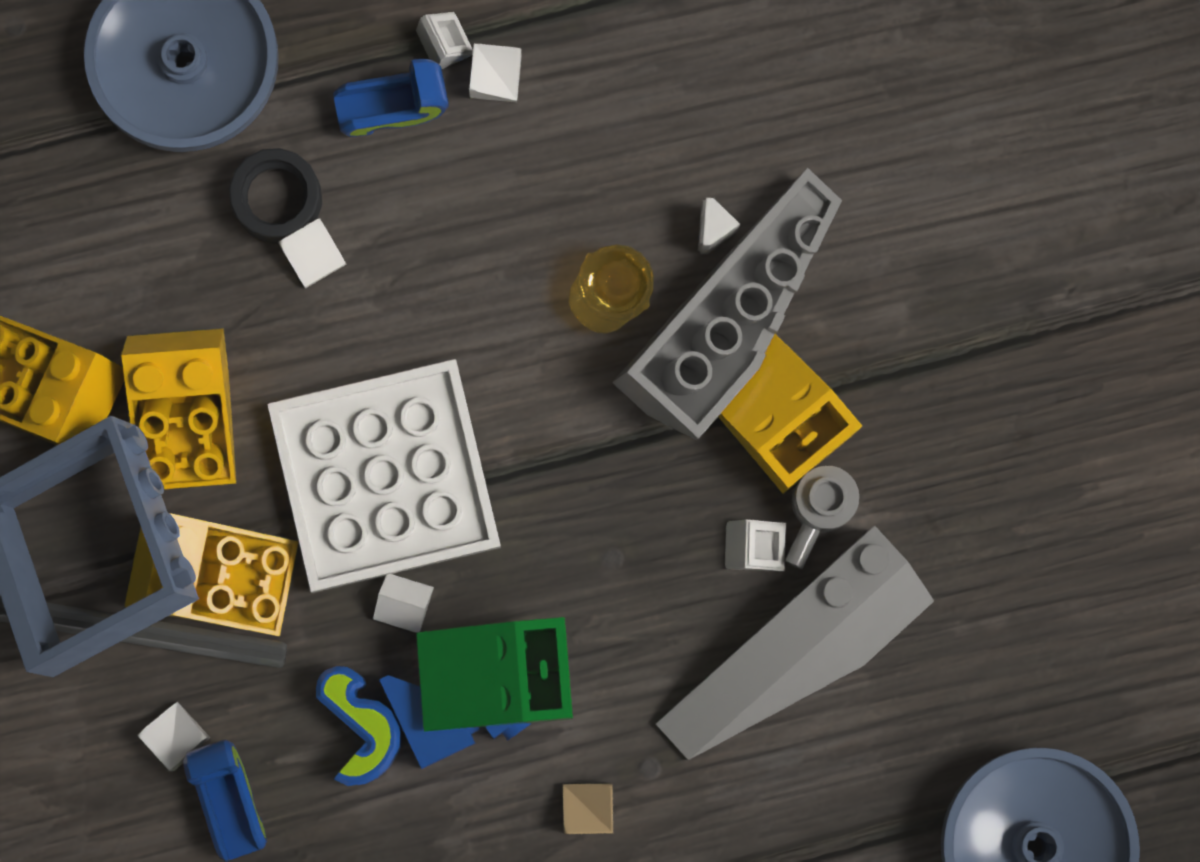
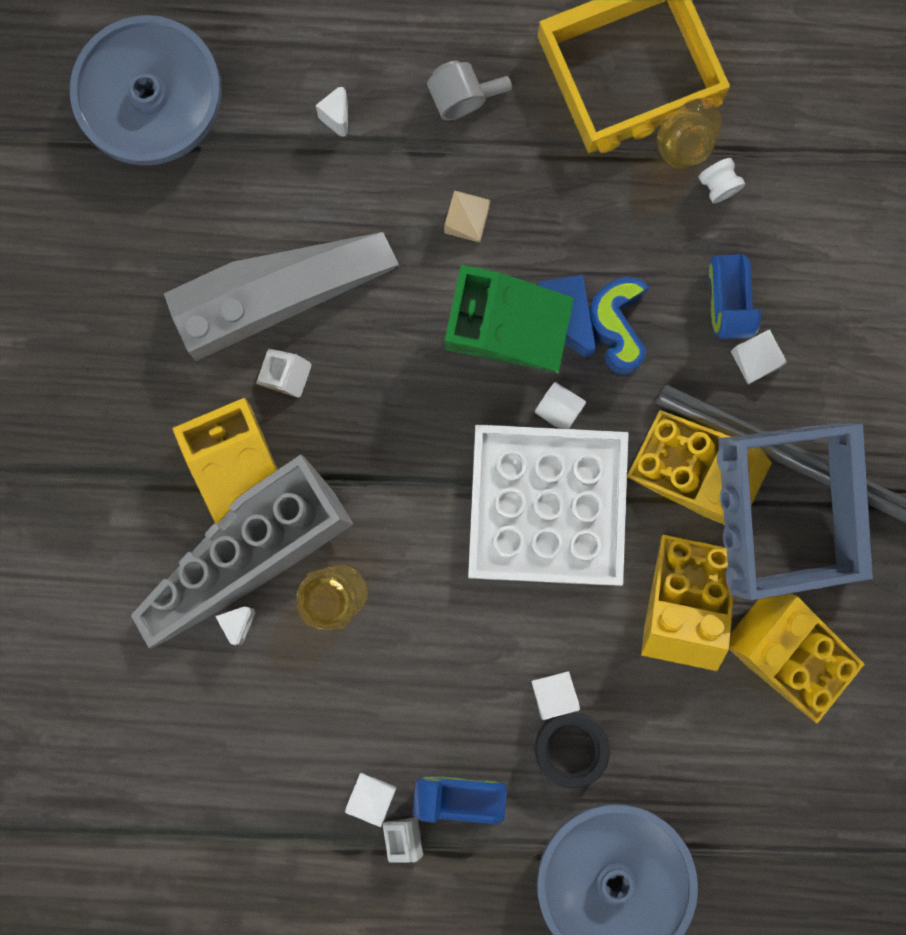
camera: 155 degrees left, 0 degrees up
light grey piece [785,466,859,569] -> none

